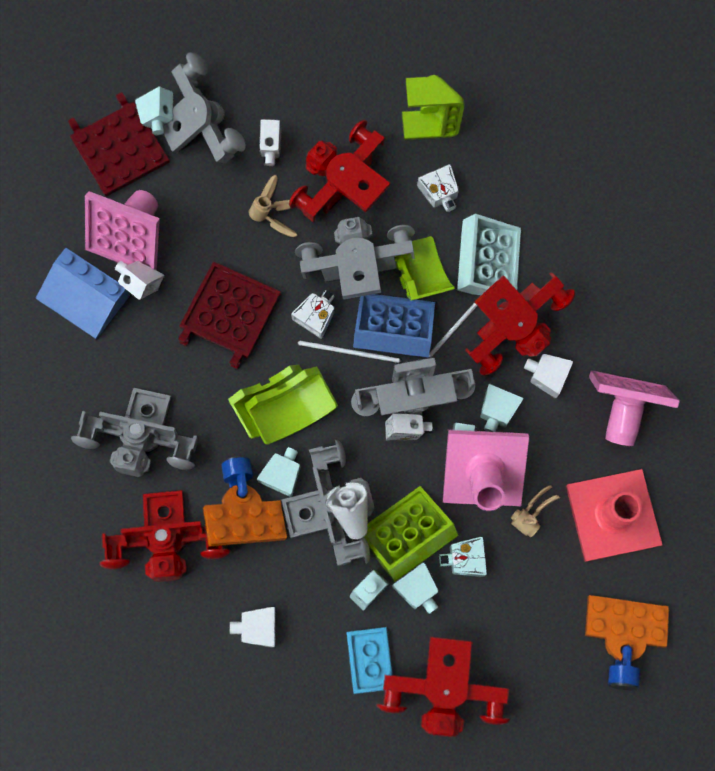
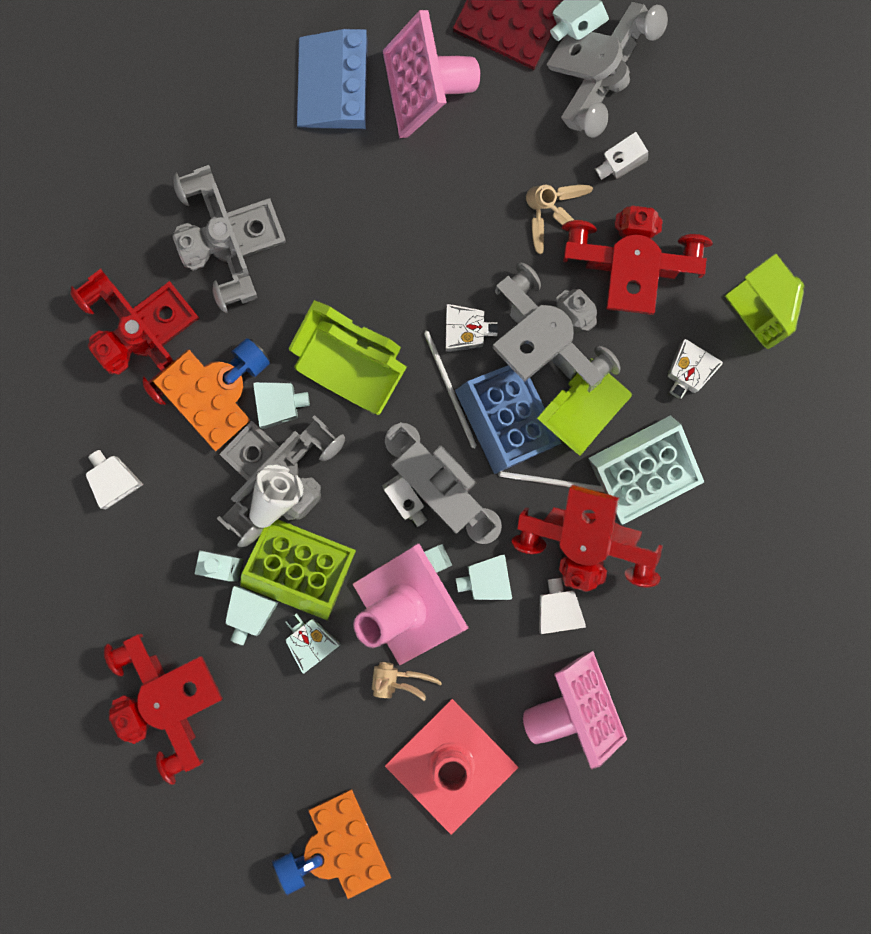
camera: 60 degrees right, 10 degrees up
white torso [115,261,164,300] -> none
dark red plate [178,262,281,370] -> none
medium azure tile [347,627,392,694] -> none

